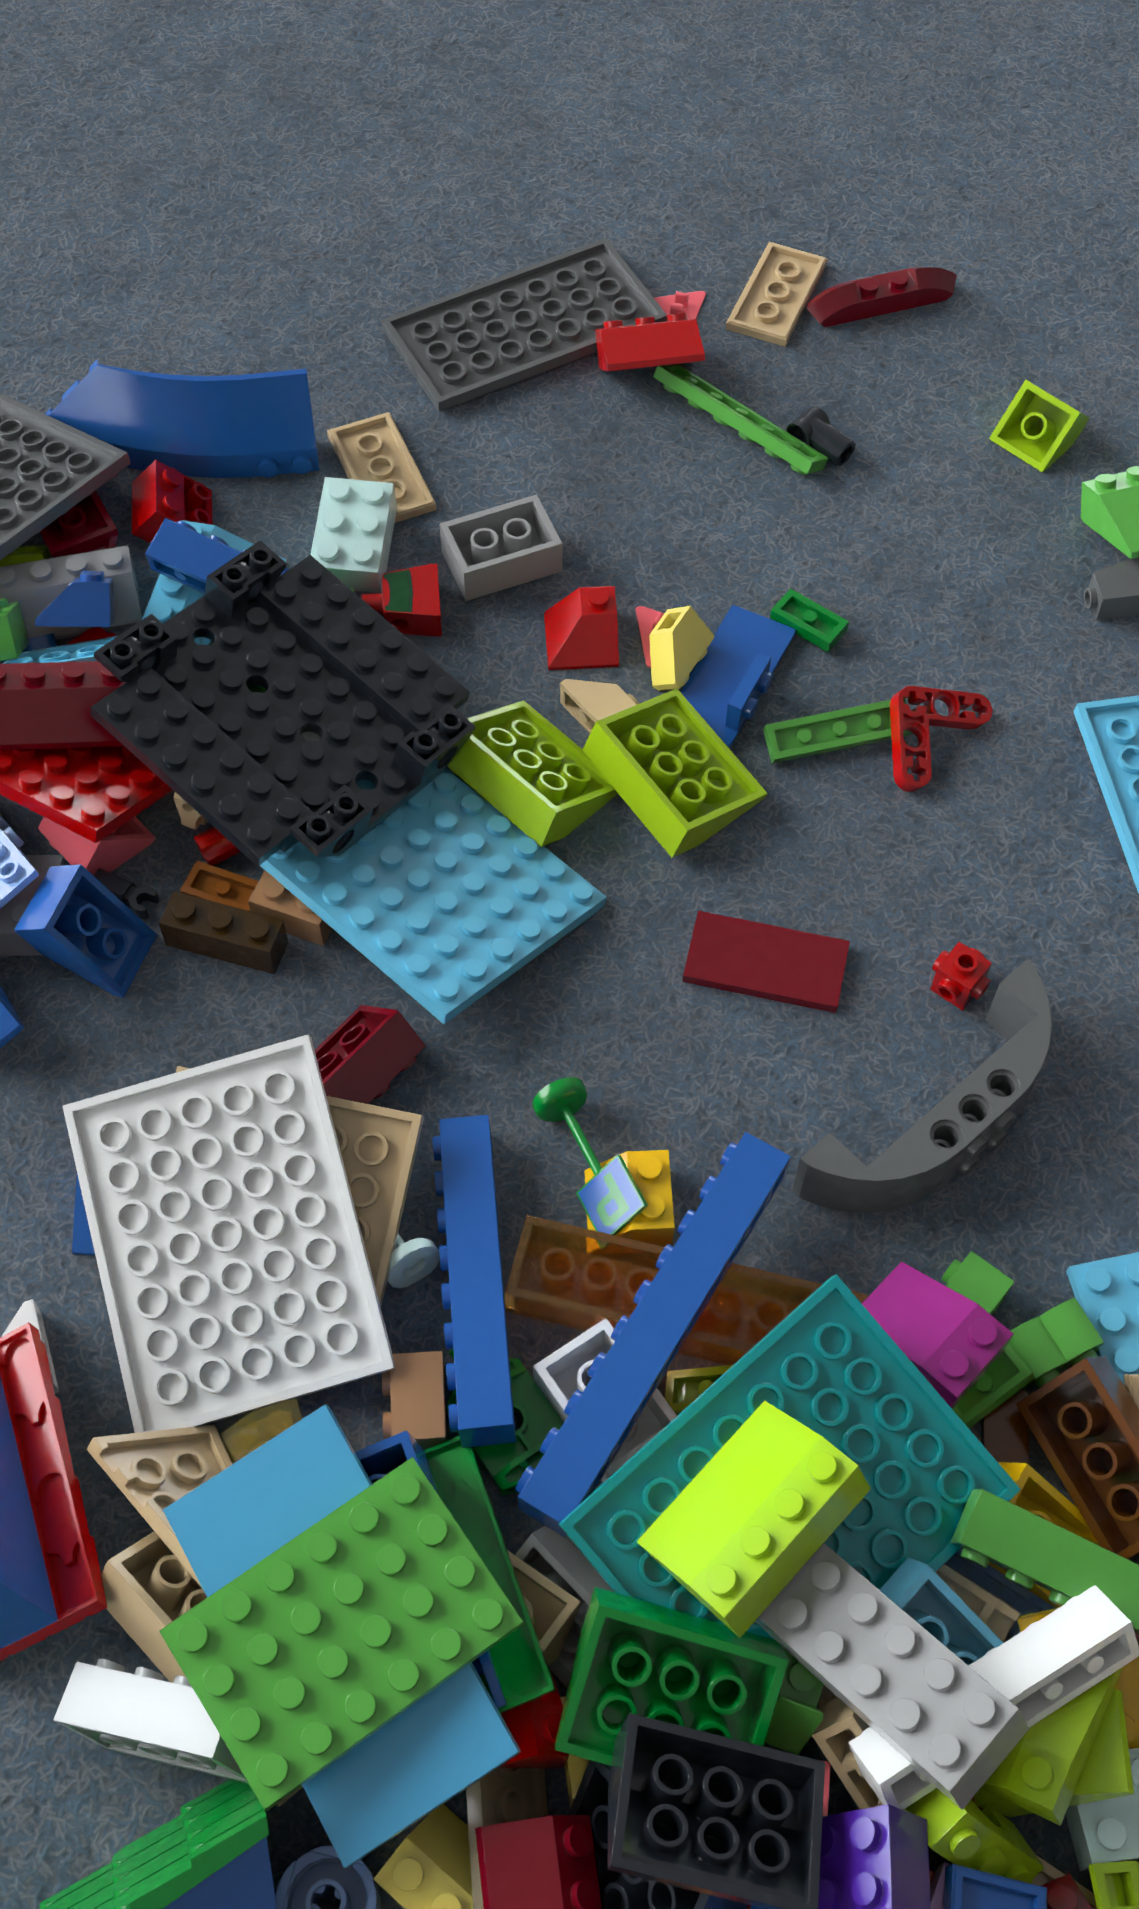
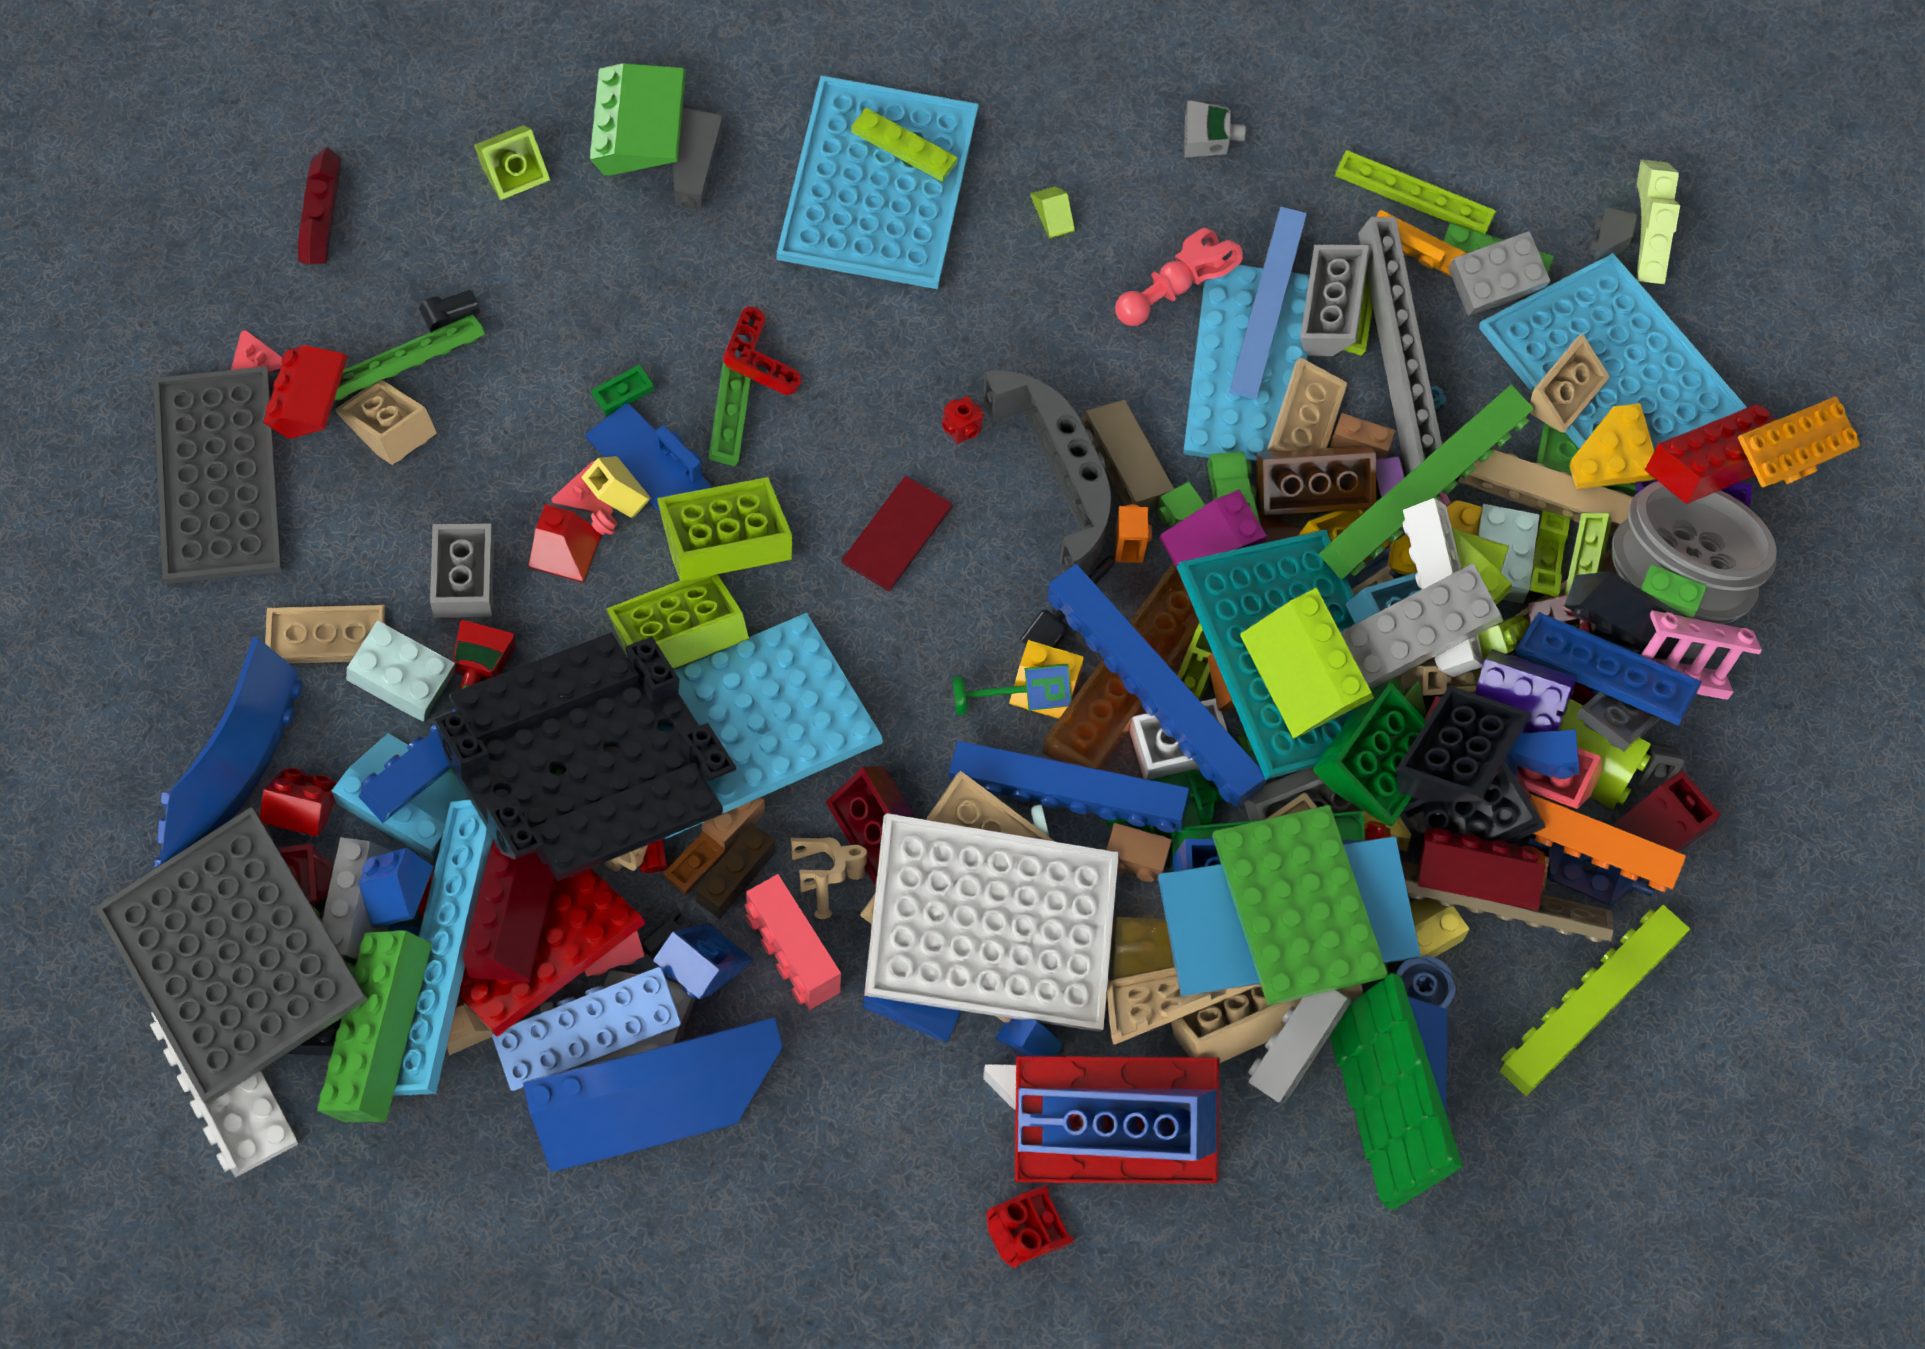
camera: 75 degrees left, 5 degrees up
tan slope [560,679,639,734] -> none
tan tile [726,242,828,347] -> none
none -> tan slope [335,380,437,465]
none -> coral plate [591,509,618,535]
none -> coral brick [744,874,841,1010]
none -> tan piece [791,837,867,919]
none -> blue slope [995,1018,1064,1056]
none -> black piece [1019,556,1115,648]
none -> dark tan brick [1081,400,1174,510]
none -> orange brick [1114,504,1152,563]

